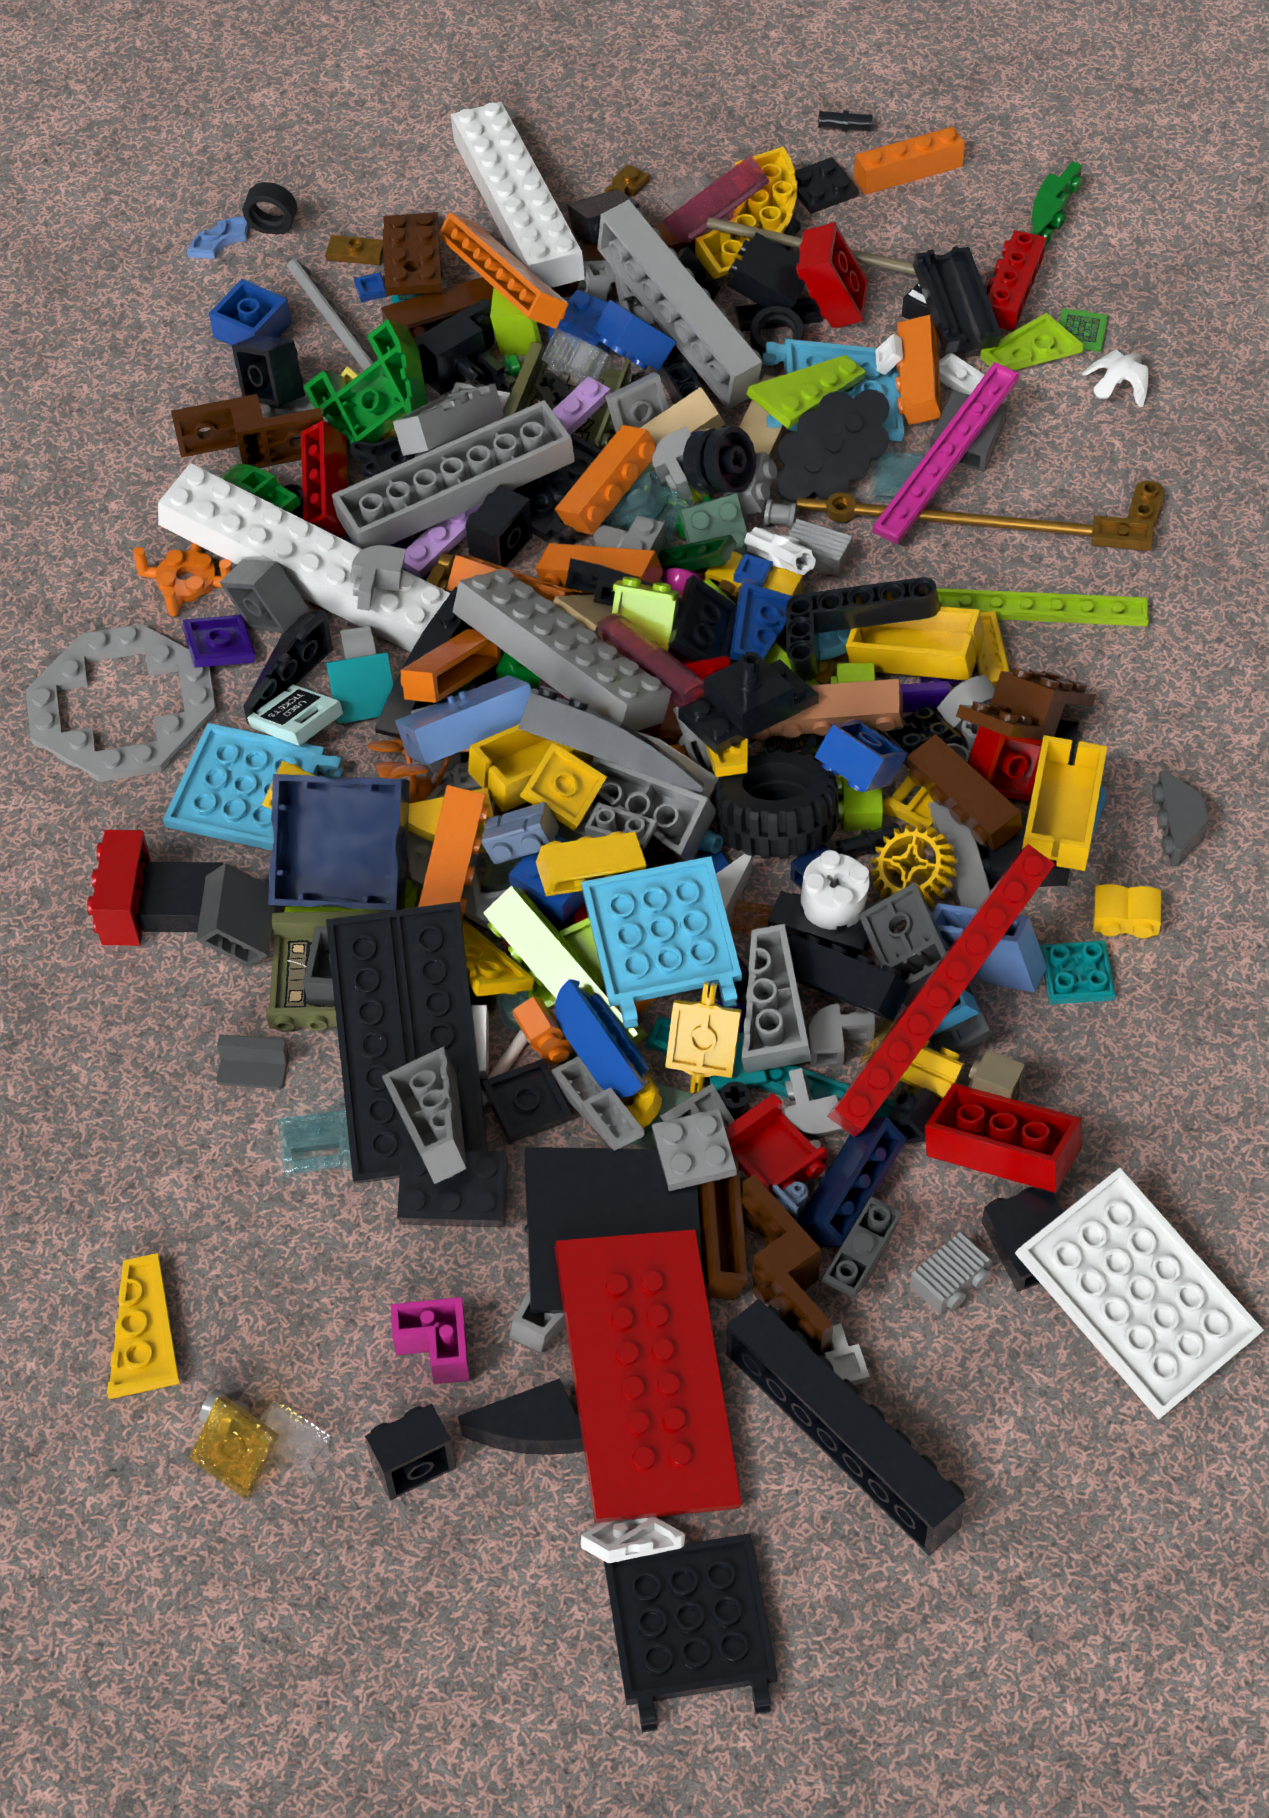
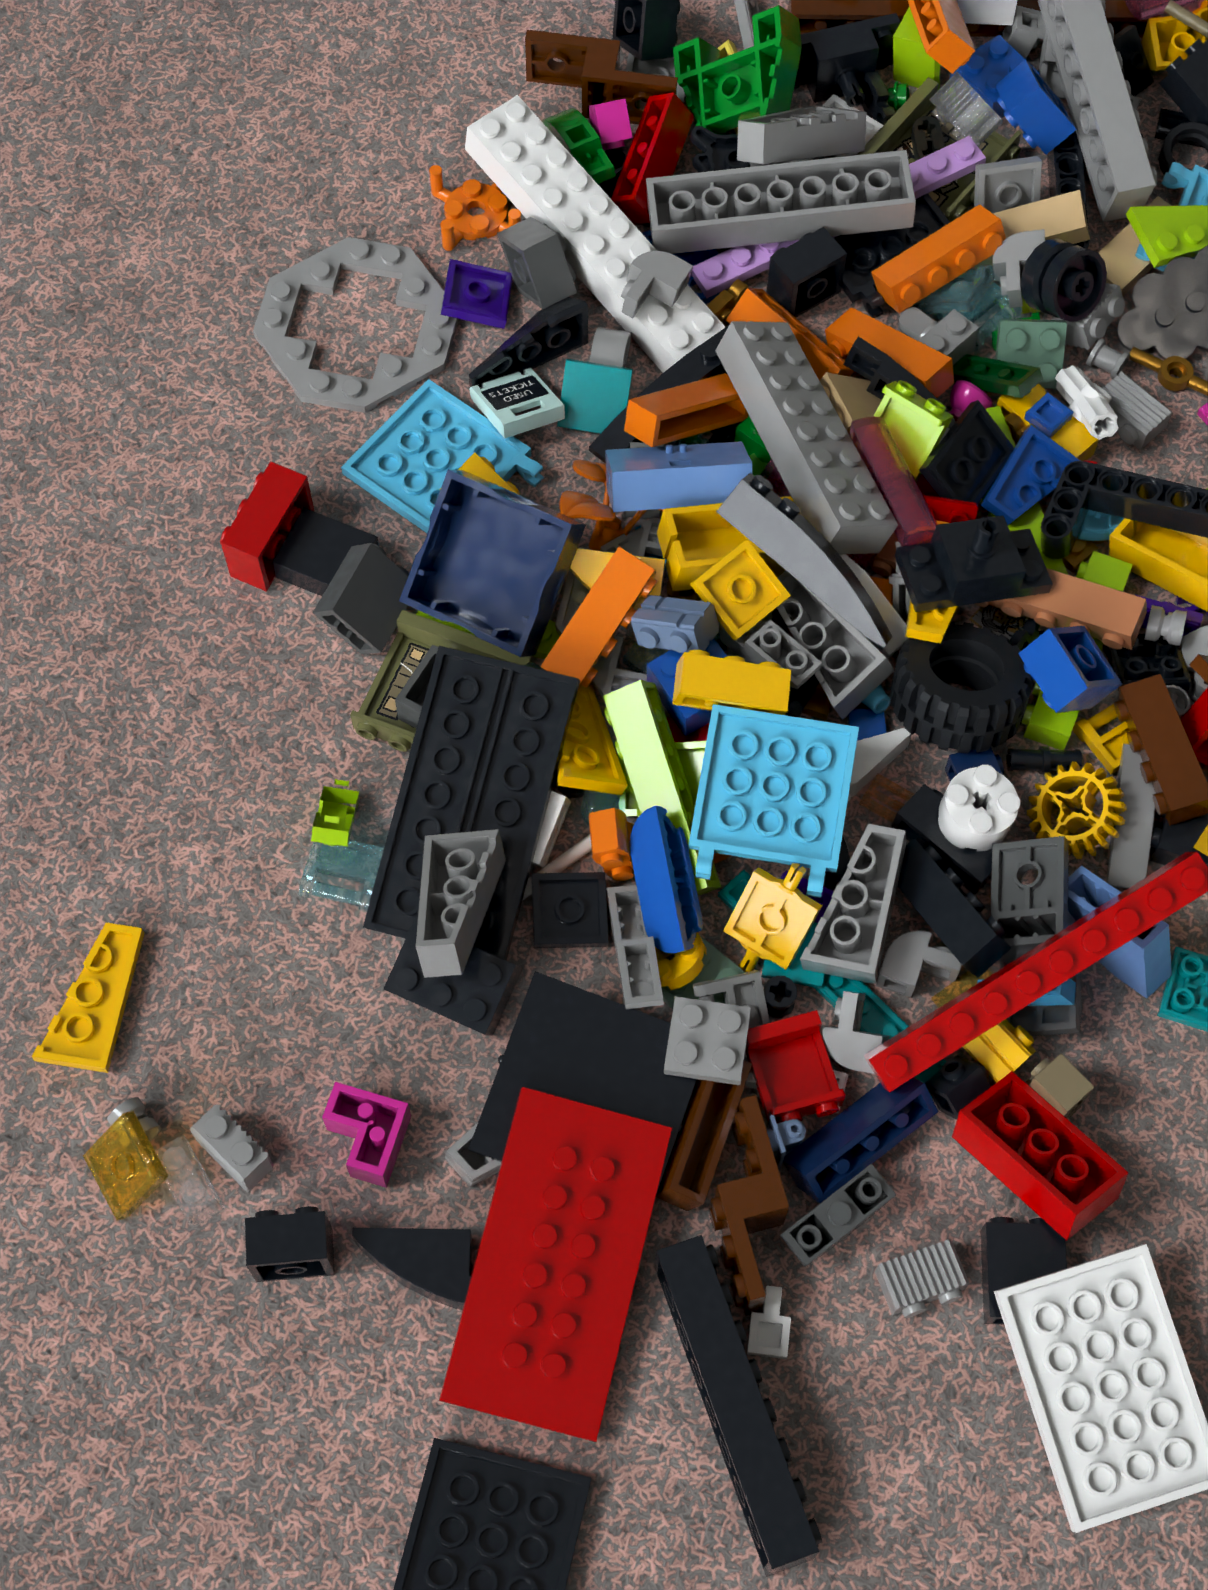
camera: 20 degrees right, 10 degrees up
dark grey panel [216,1034,289,1090] -> none
white wing [581,1517,685,1563] -> none
none -> light grey brick [190,1105,273,1193]
none -> lime piece [311,779,359,847]
none -> dark pink slope [589,99,633,150]
none -> light grey wheel [1144,605,1187,646]

